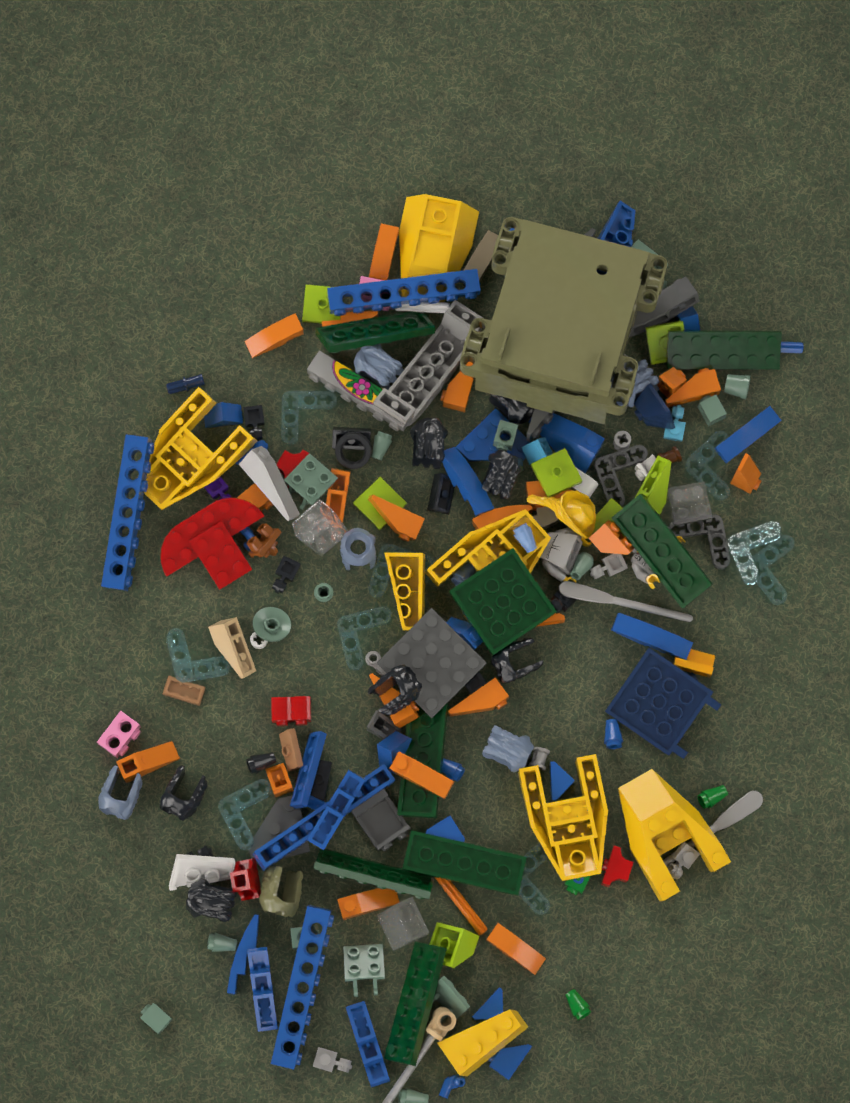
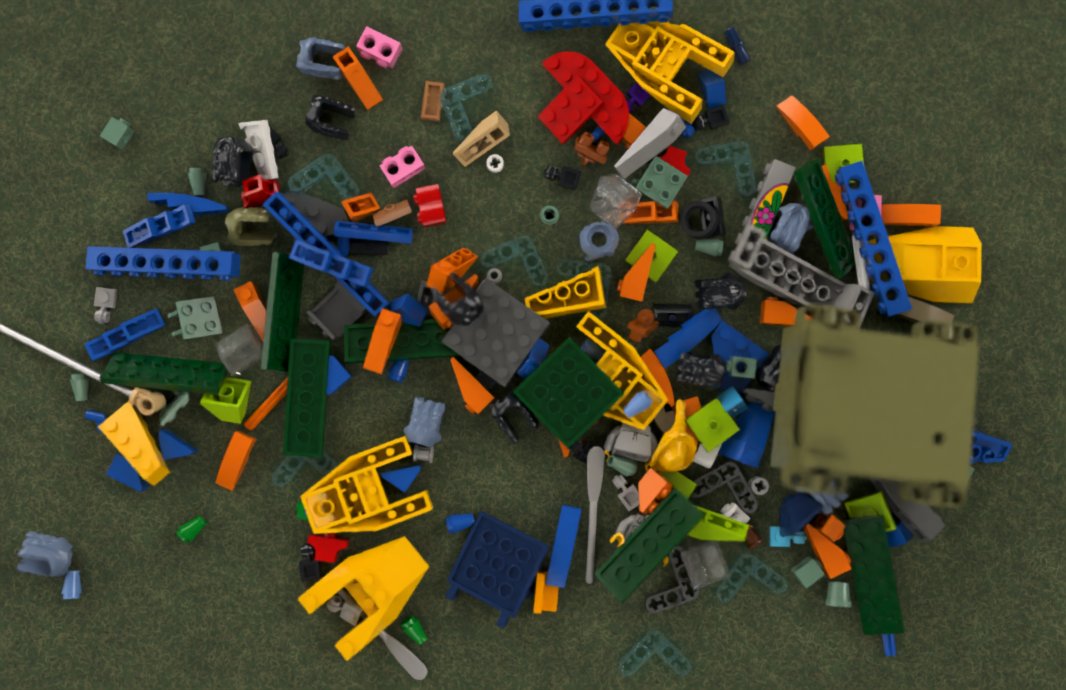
camera: 80 degrees right, 10 degrees up
black cone [246,752,276,774] -> none
sand green dish [252,607,291,642] -> none
blue slope [714,406,782,463] -> none
clear light blue beam [728,521,782,585] -> none
orange slope [730,453,761,494] -> none
none -> black plate [299,543,322,582]
none -> bright pink brick [379,146,426,188]
none -> orange slope [427,248,478,294]
none -> dark orange hips [627,309,659,342]

